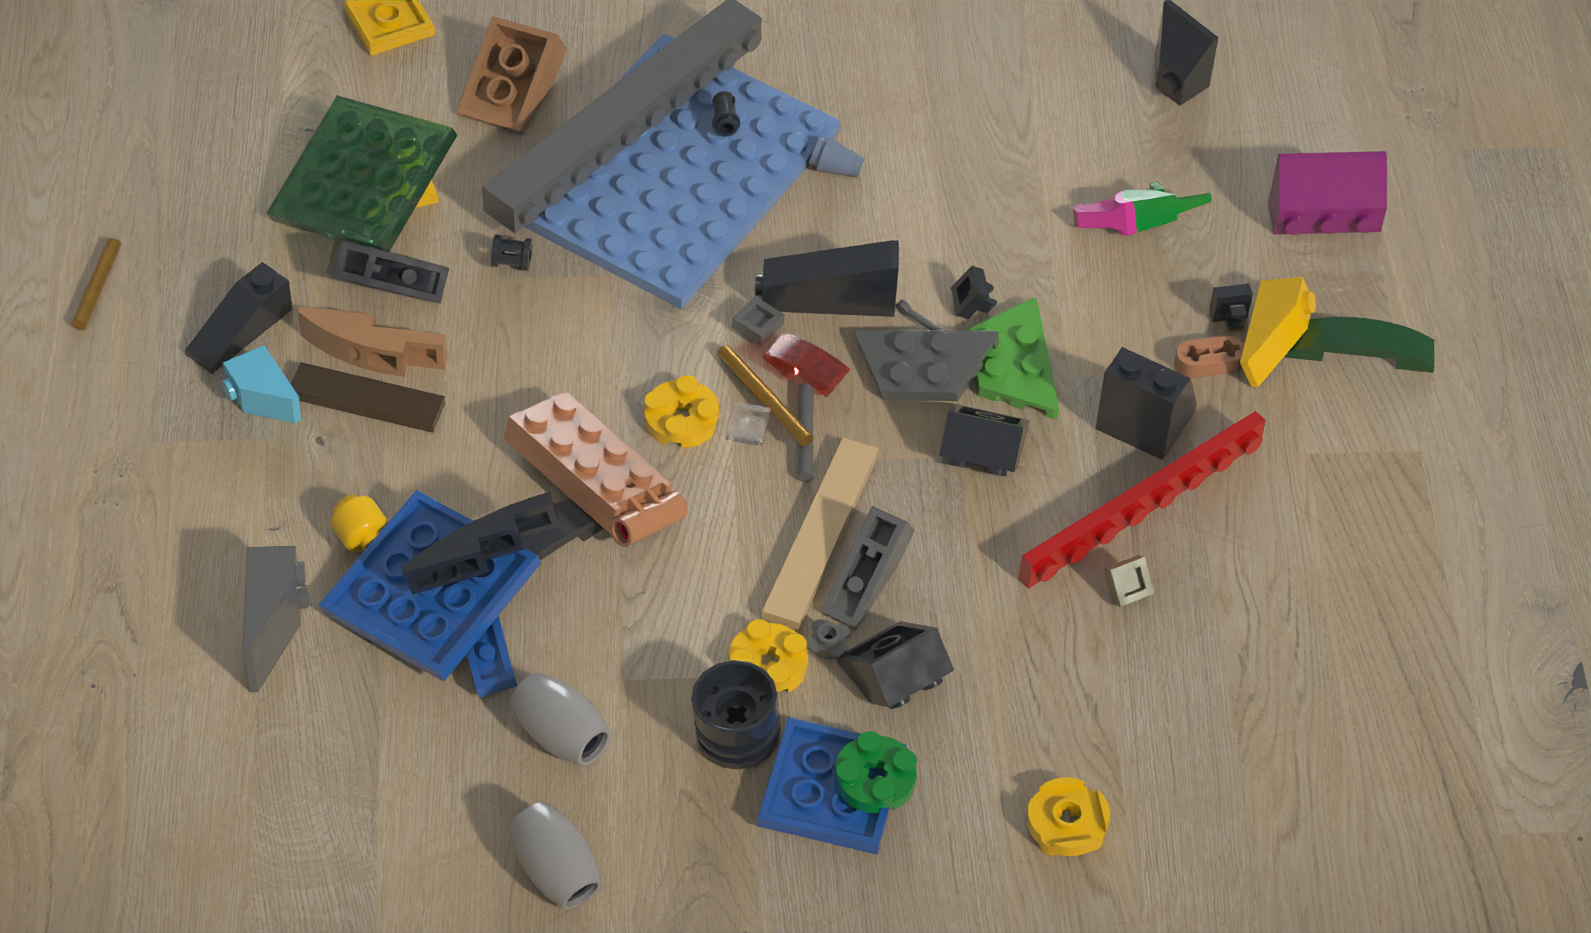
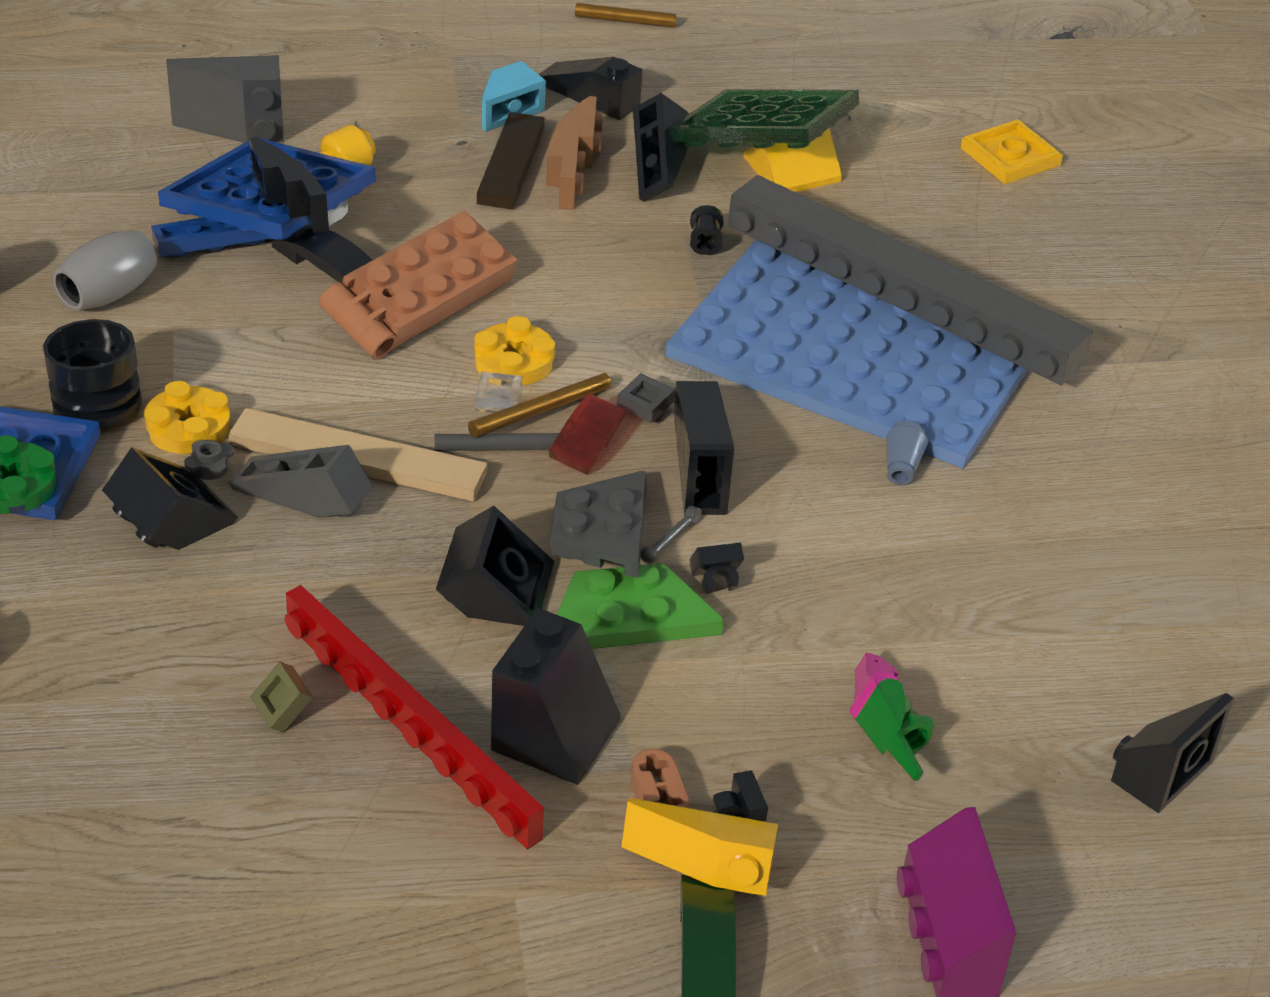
camera: 85 degrees right, 10 degrees down
medium nougat slope [456,16,567,134] -> none
black pin [712,91,740,137] -> none

